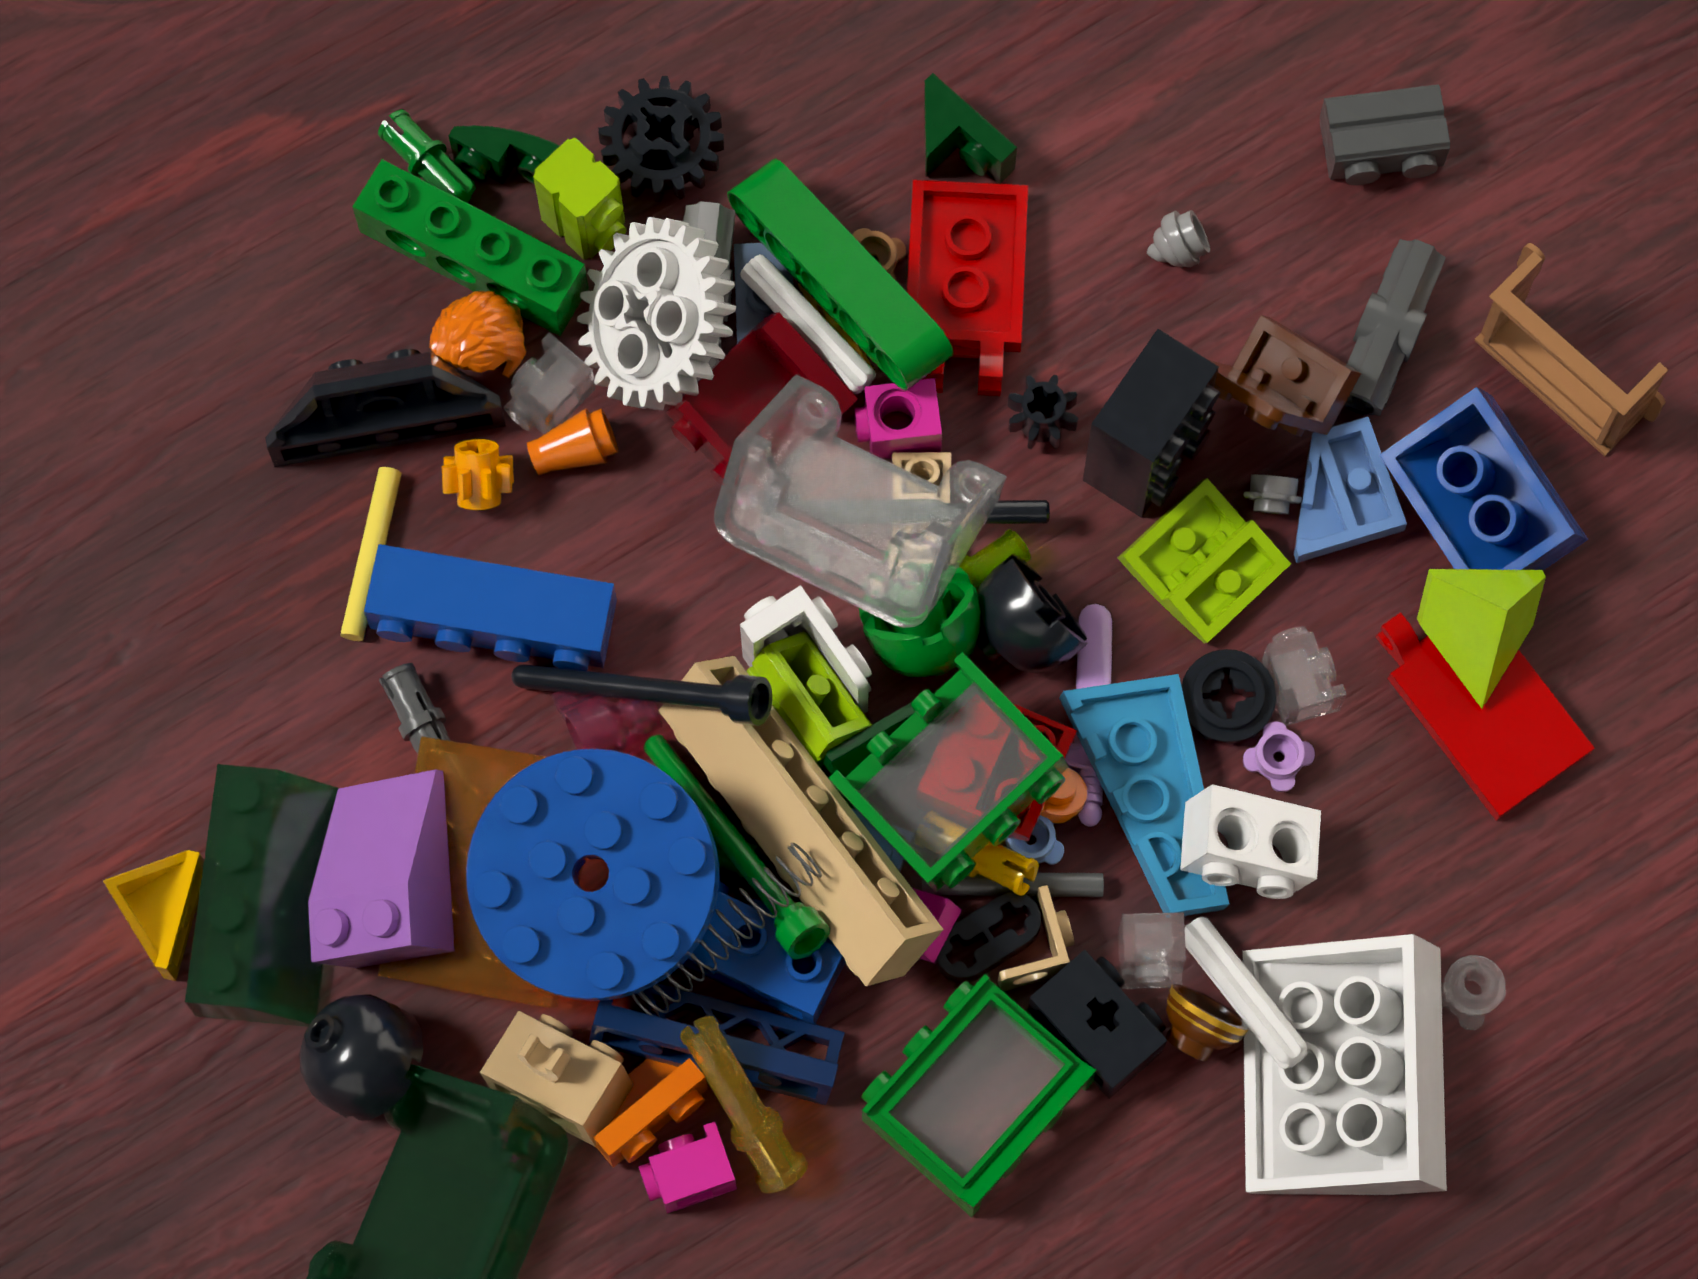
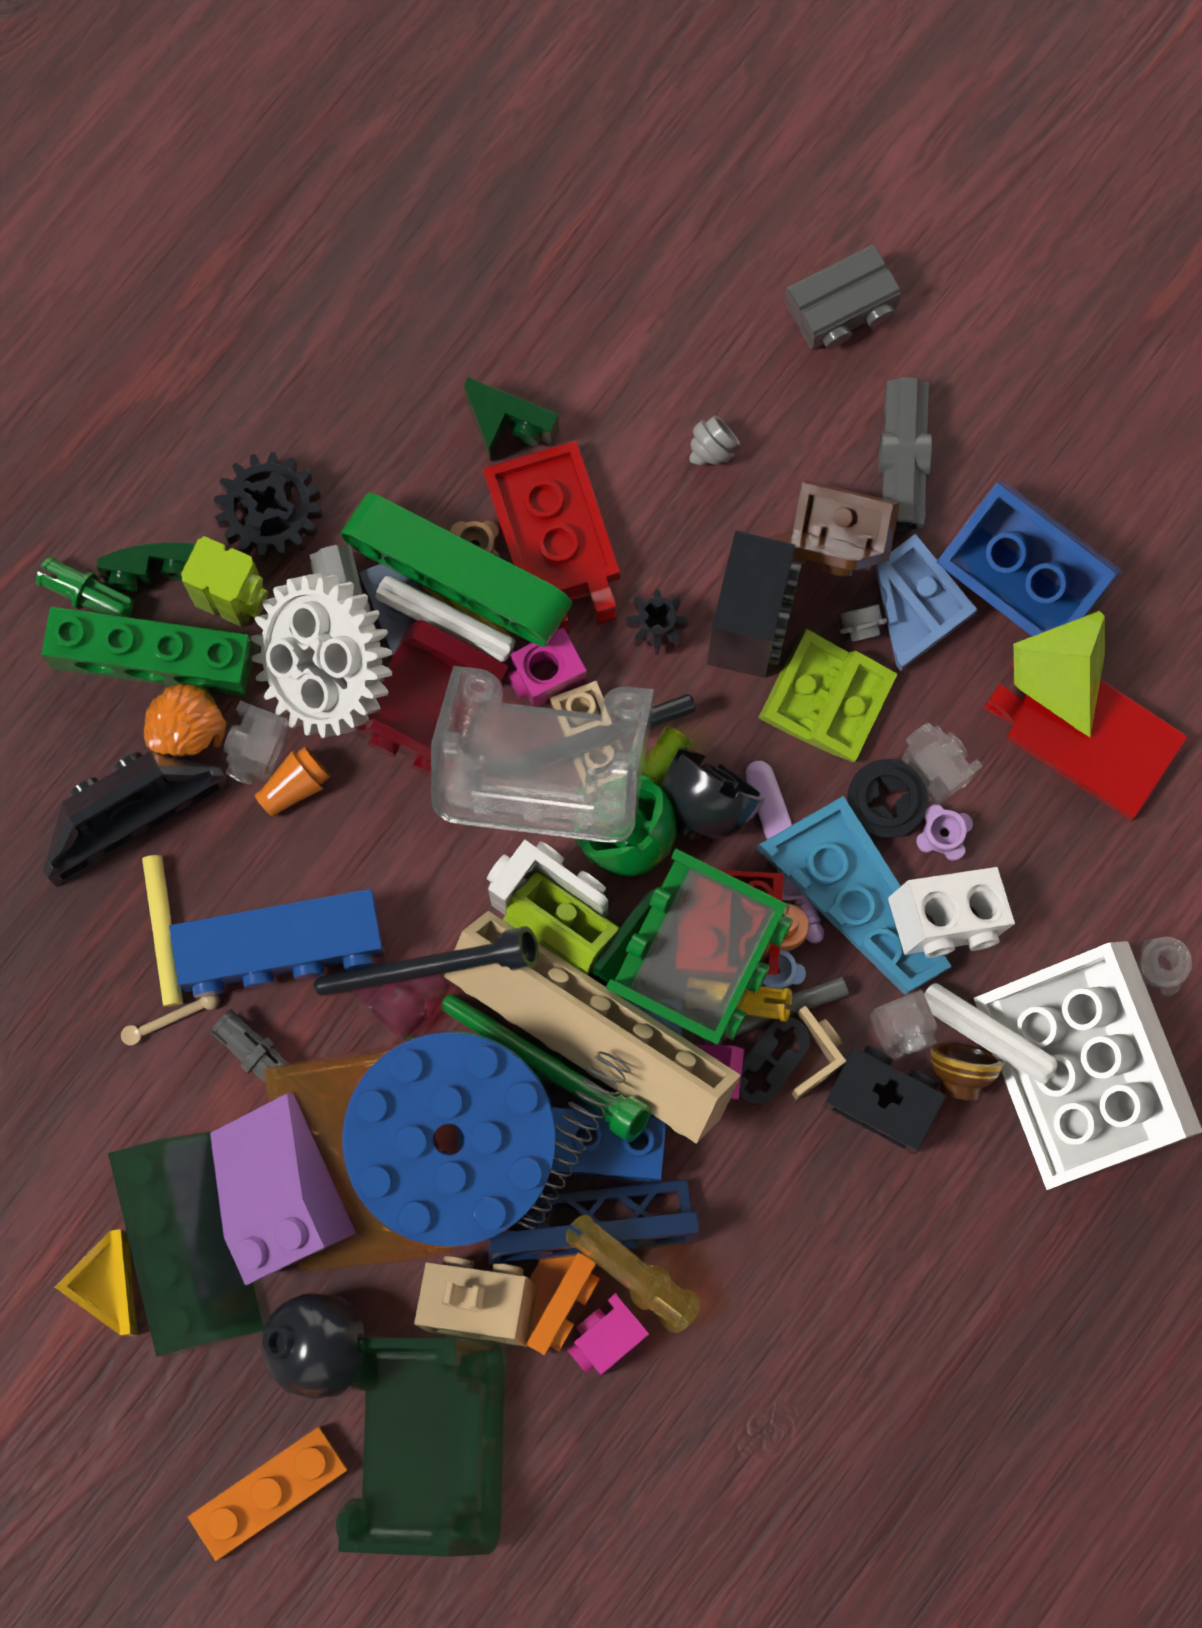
camera: 20 degrees left, 5 degrees up
light orange gear [441,439,514,510] -> none
window [861,974,1096,1218] -> none
medium nougat piece [1474,243,1668,457] -> none
none -> tan hinge [121,994,221,1046]
none -> orange plate [187,1426,348,1561]

